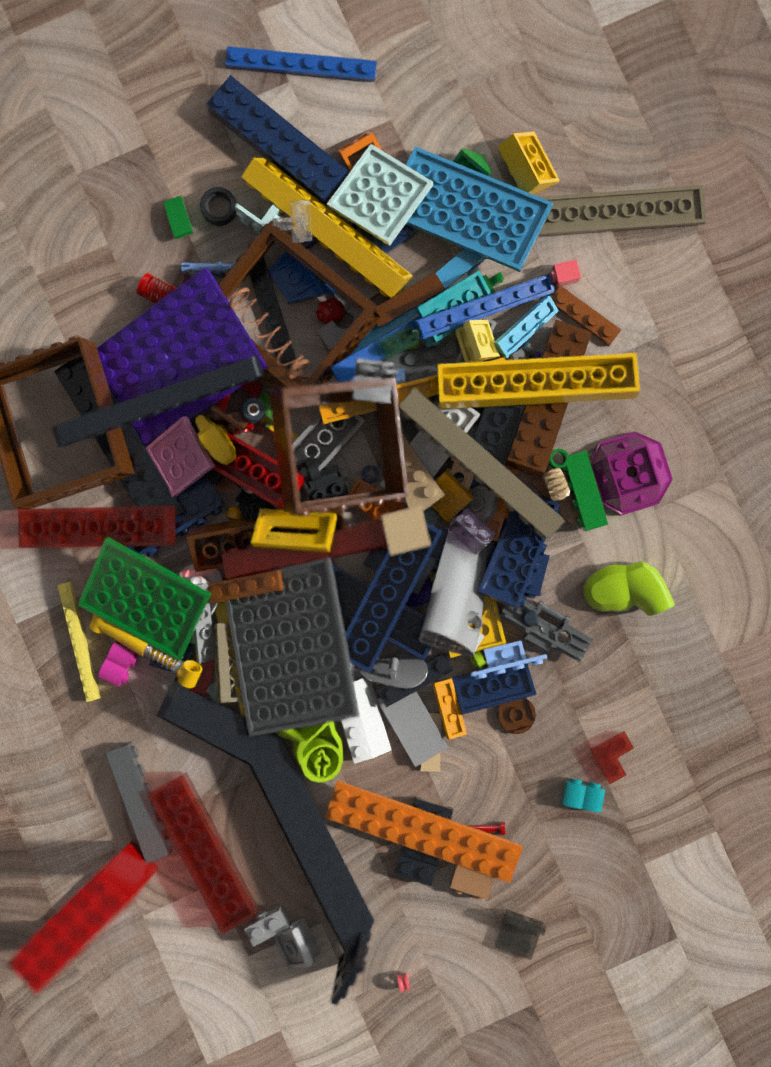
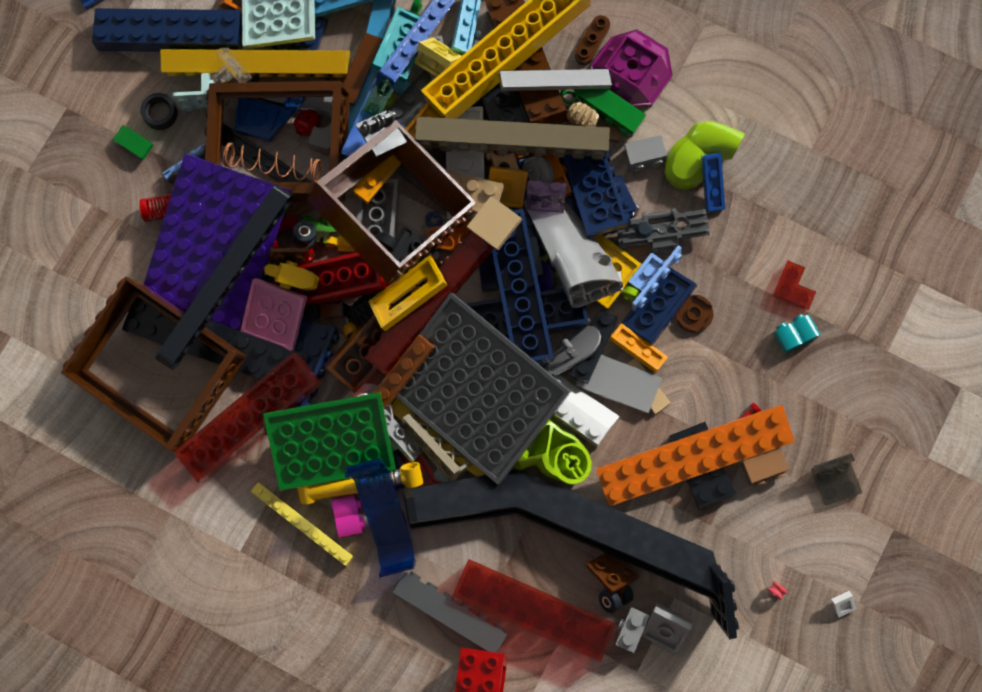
camera: 25 degrees left, 10 degrees down
none -> clear blue windscreen [345,458,416,578]
none -> tile [499,69,612,91]
none -> reddish brown plate [575,15,610,65]
none -> reddish brown plate [586,553,640,613]
none -> light grey brick [624,135,667,171]
none -> blue tile [701,153,726,212]
none -> white plate [831,591,857,618]

